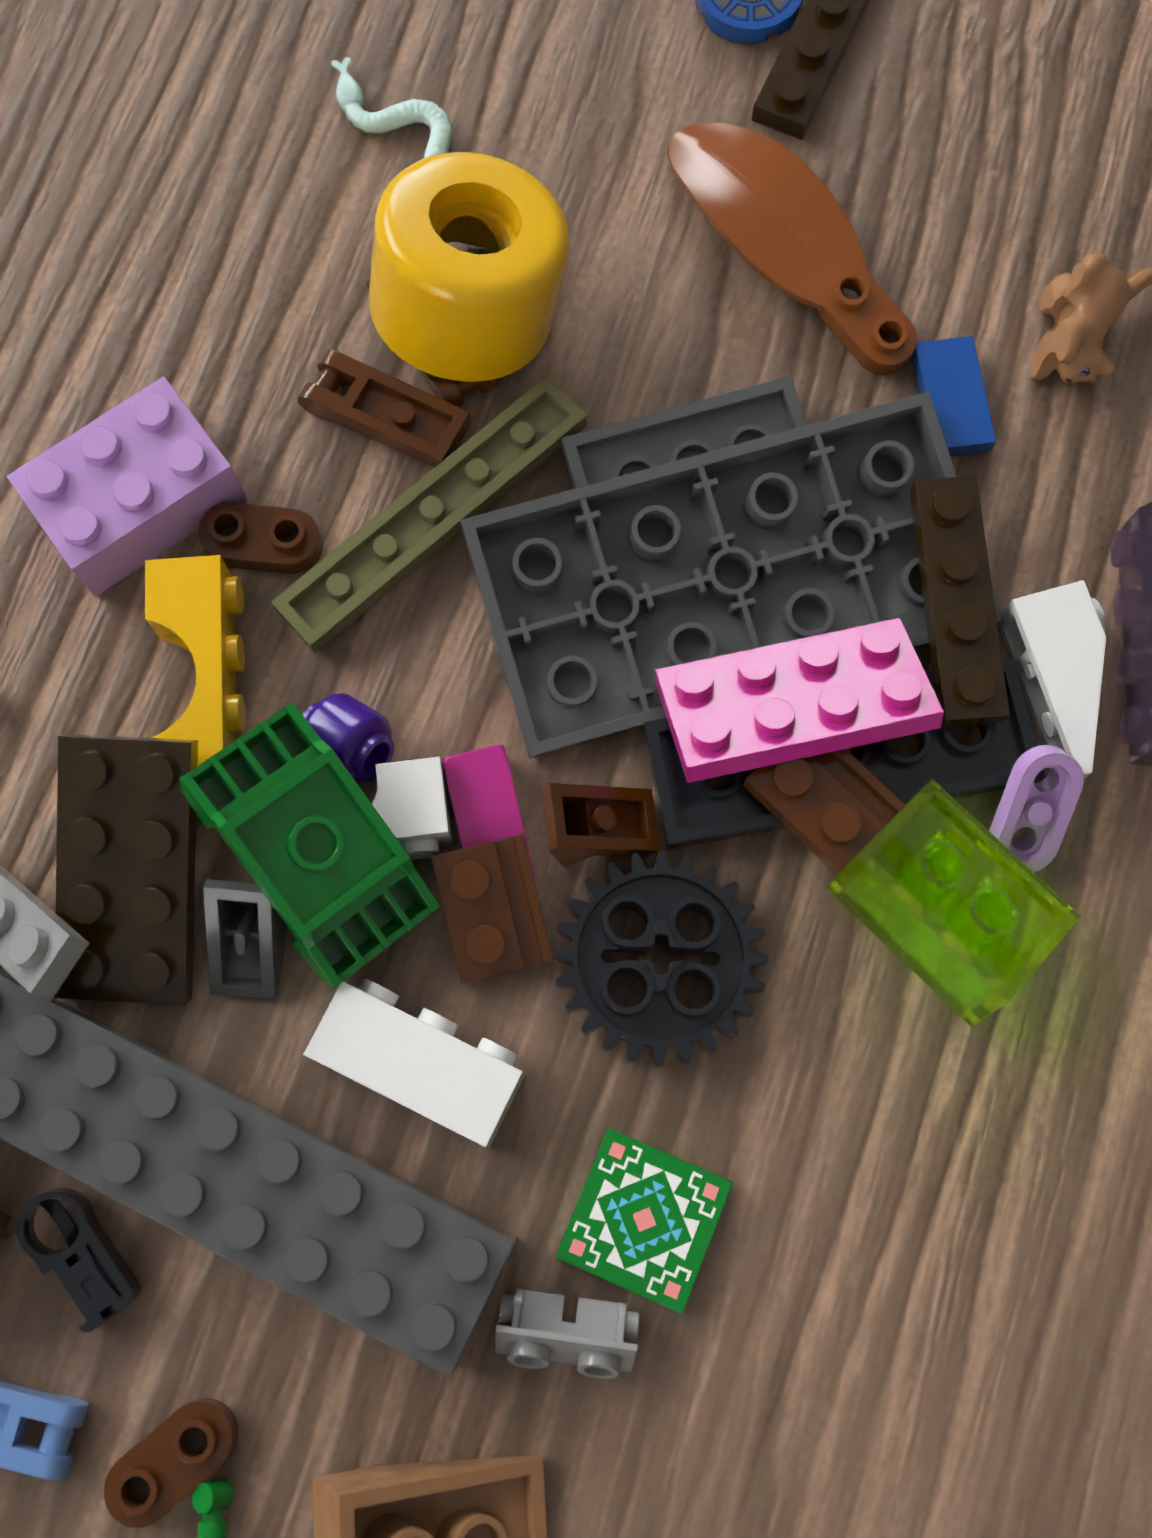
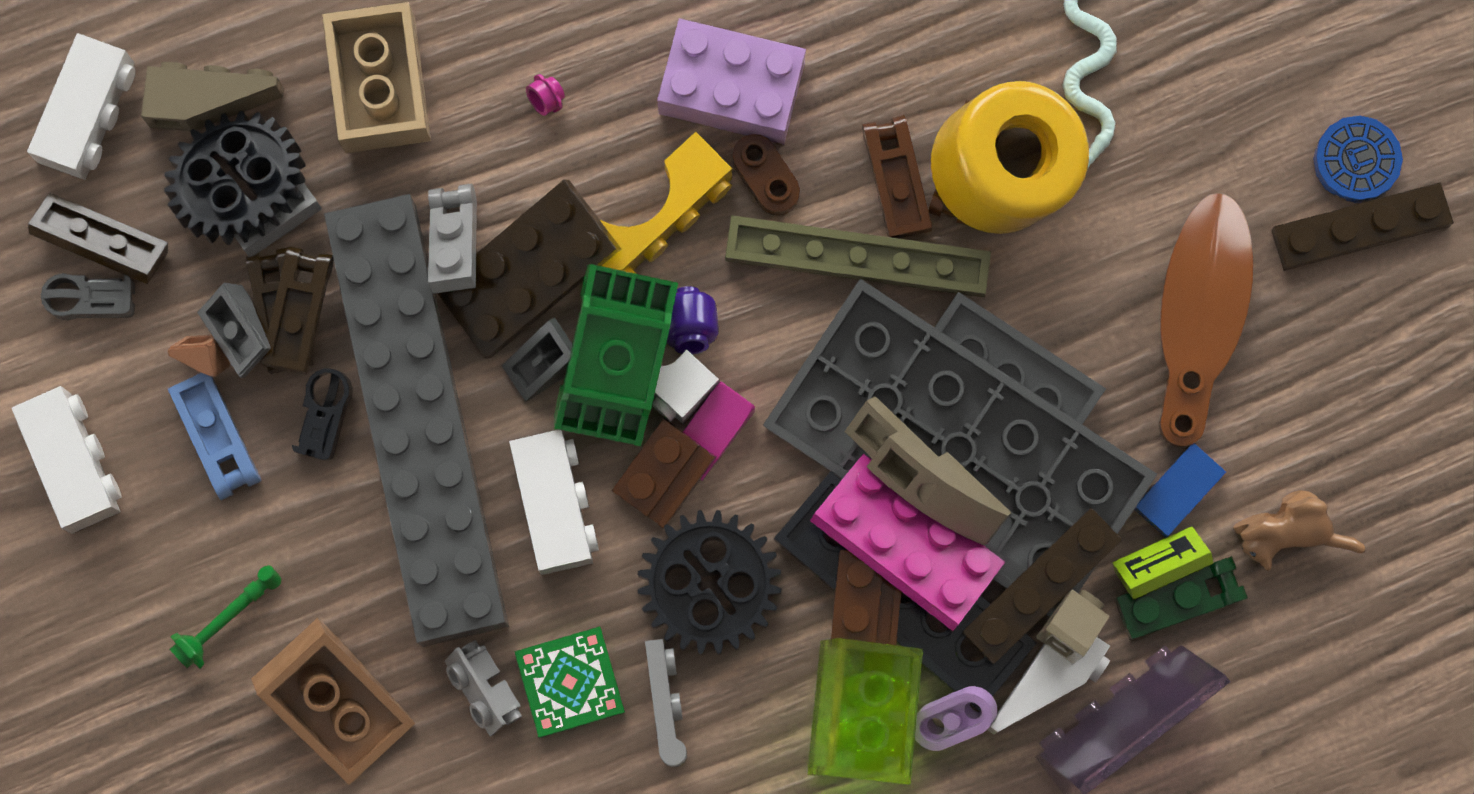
camera: 50 degrees right, 5 degrees up
reddish brown plate [104,1398,238,1528] -> none
reddish brown slope [542,783,661,866] -> none
none -> light grey plate [645,639,687,767]
none -> dark tan slope [844,396,1011,545]
none -> dark tan slope [1036,590,1110,664]
none -> lime tile [1112,526,1214,600]
none -> dark green plate [1114,556,1248,640]

